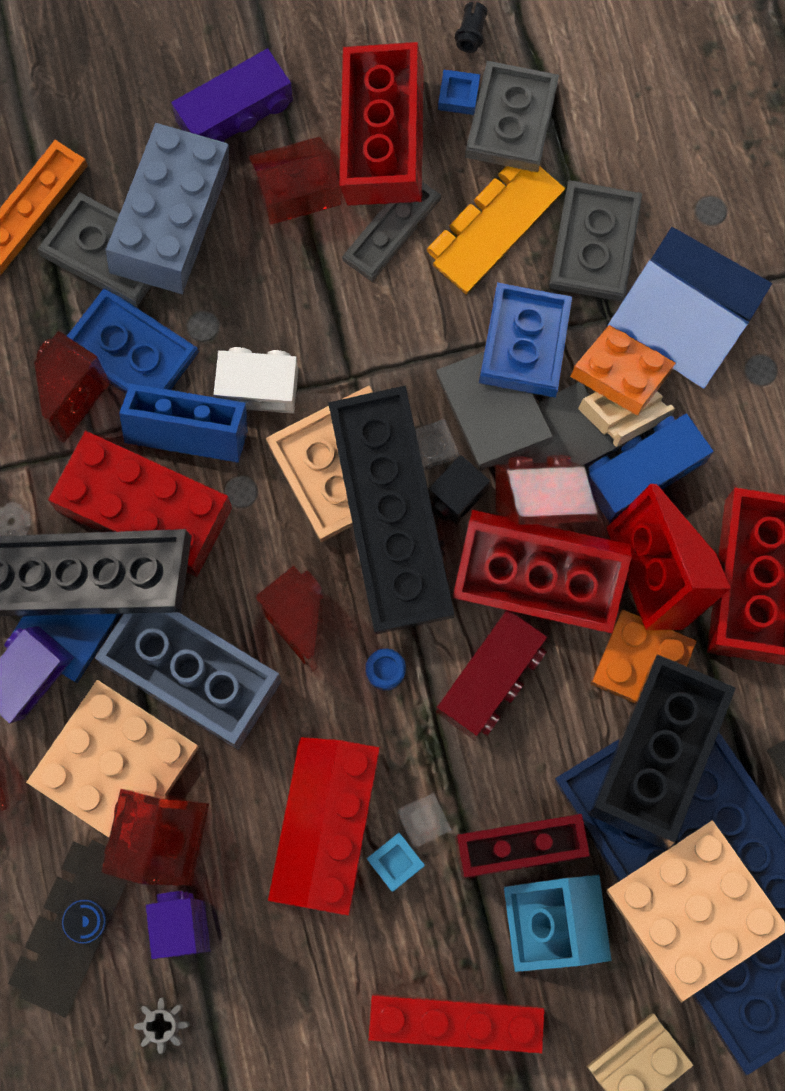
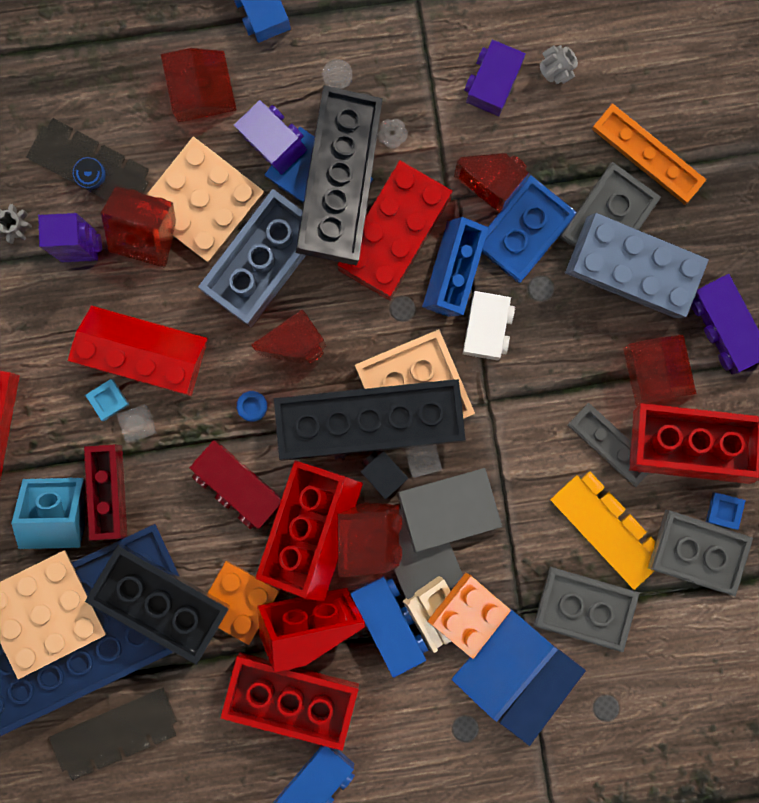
camera: 100 degrees right, 10 degrees up
blue tile [479,282,572,398] -> none

